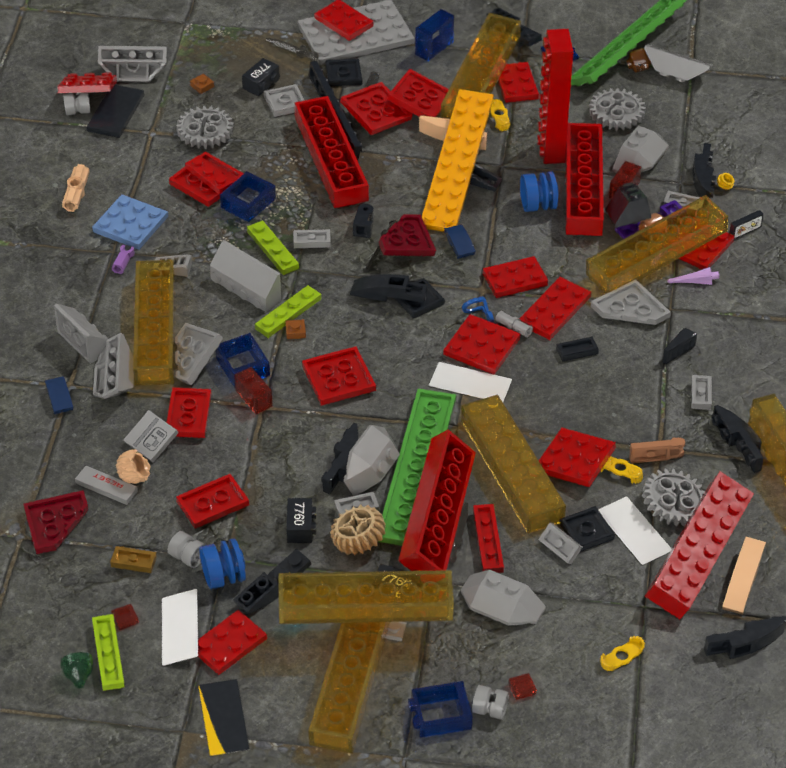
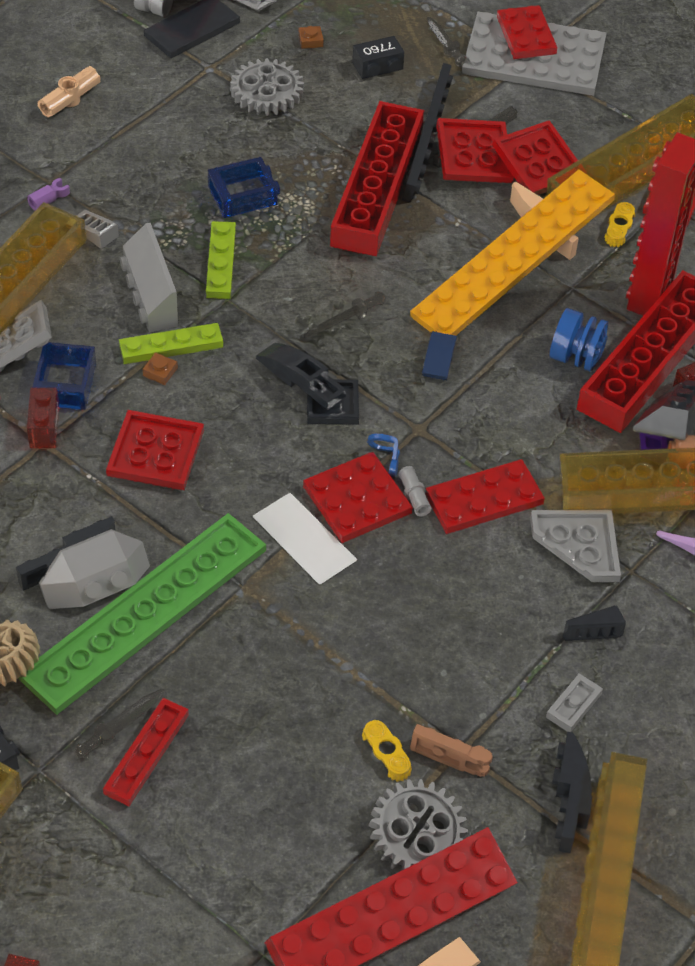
camera: 30 degrees right, 5 degrees up
medium blue plate [92,195,168,250] -> none
red plate [169,151,245,207] -> none
red plate [185,155,234,195] -> none
light grey tile [264,84,304,117] -> none
light grey plate [293,229,331,248] -> none
black tile [325,58,362,87] -> none
light grey plate [334,492,379,517] -> none
black leg [353,204,374,238] -> none
dark red plate [378,214,436,256] -> none
red brick [398,429,476,584] -> none
clear blue window [415,9,454,61] -> none
clear yellow brick [461,394,566,534] -> none
light grey wedge [461,570,546,626] -> none
black slope [470,164,503,192] -> none
red plate [483,256,548,298] -> none
red plate [535,428,616,487] -> none
light grey plate [538,523,583,564] -> none
black tile [556,337,599,362] -> none
black tile [559,506,615,552] -> none
white sticker [598,497,672,565] -> none

